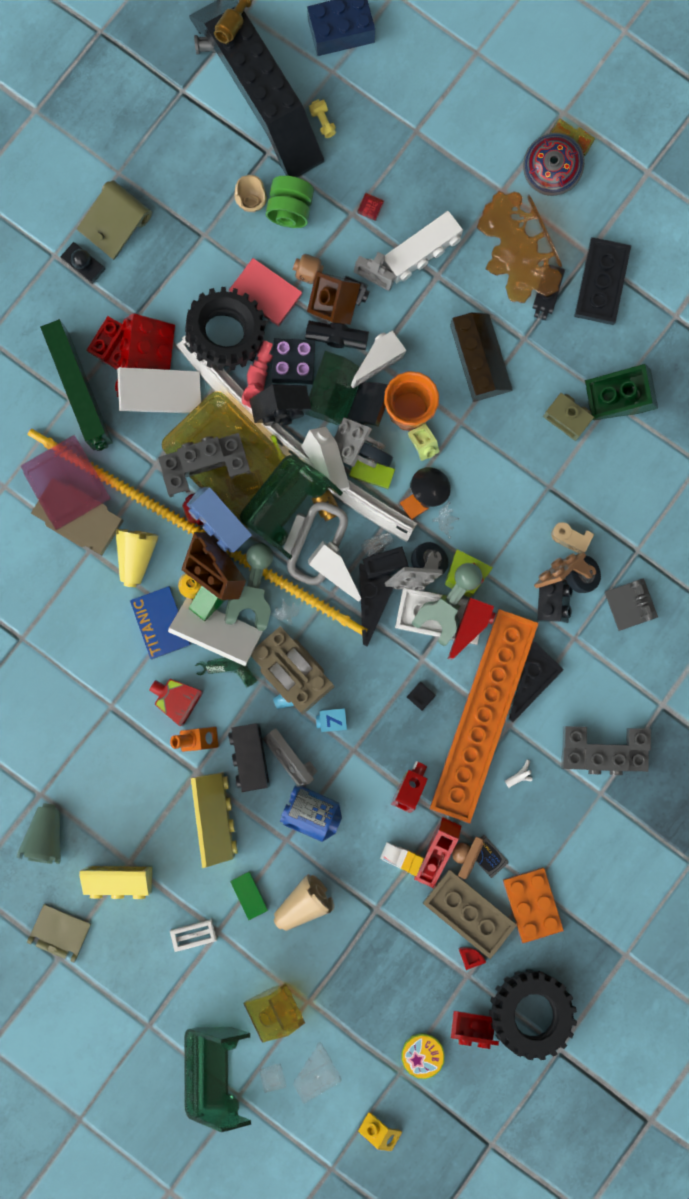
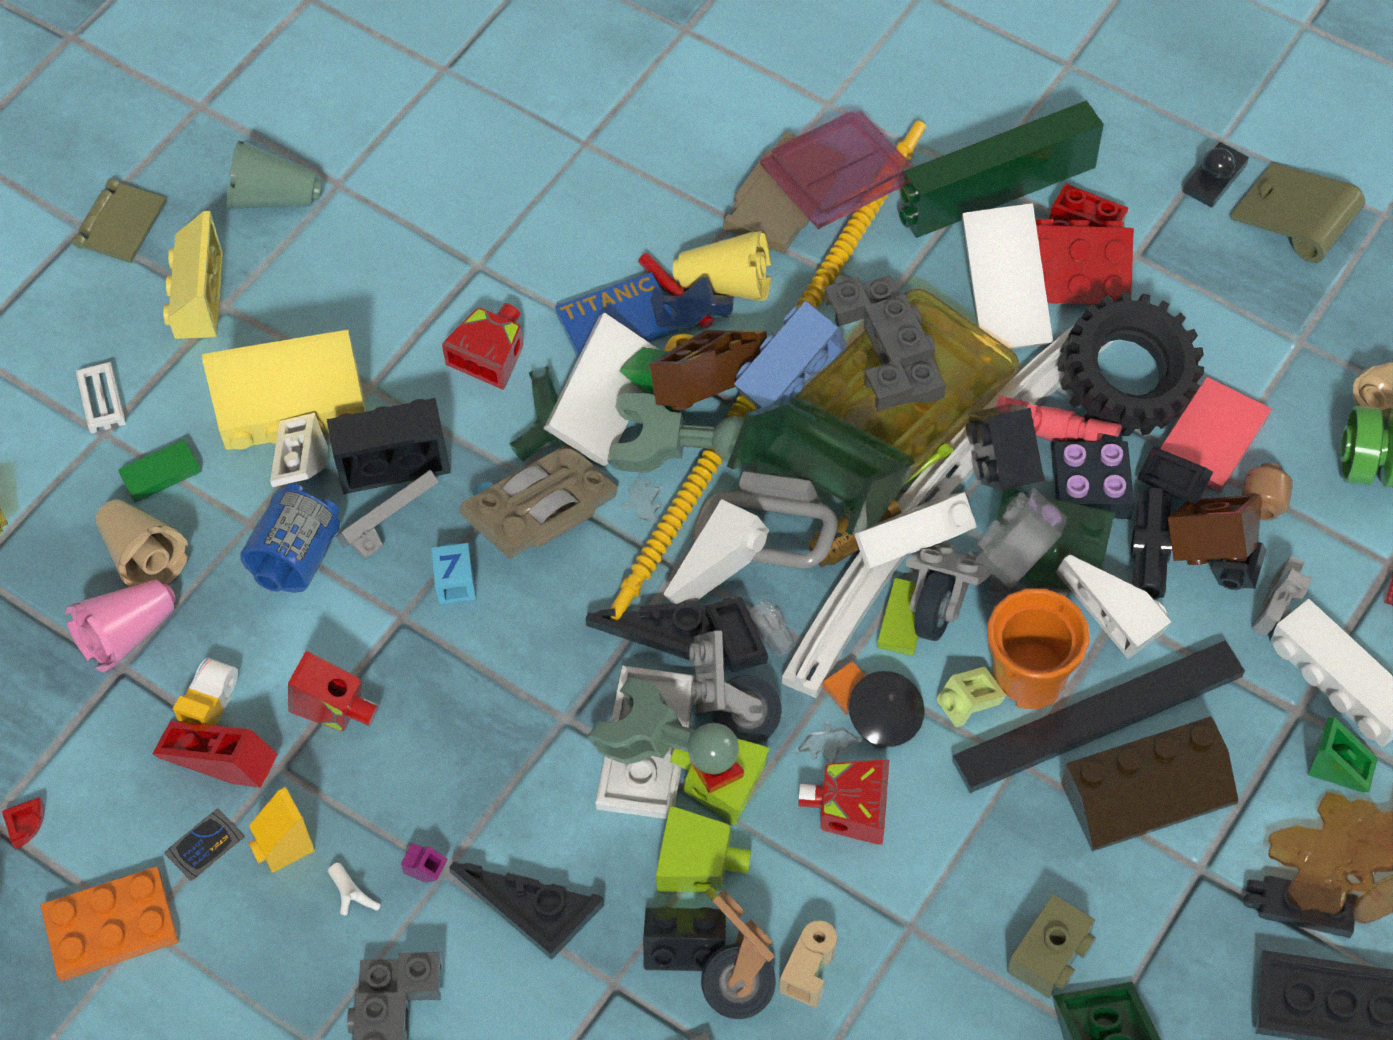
camera: 90 degrees right, 25 degrees down
orange bracket [170,727,218,752] -> none
black tile [406,681,436,711] -> none
dark tan plate [422,869,517,959] -> none
orange plate [429,609,539,823] -> none
red slope [447,598,496,660] -> none
medium nougat tile [452,836,485,879] -> none
none -> bright pink cone [65,580,176,673]
none -> yellow slope [248,787,315,873]
none -> white slope [270,413,328,487]
none -> magenta piece [401,843,448,883]
none -> red bar [638,253,714,329]
none -> dark blue bracket [650,277,733,330]
none -> lime torso [656,806,752,892]
none -> red torso [798,759,889,845]
none -> black tile [952,640,1245,793]
none -> clear brick [976,488,1067,589]
none -> black tile [1137,446,1213,505]
none -> green slope [1308,717,1378,793]

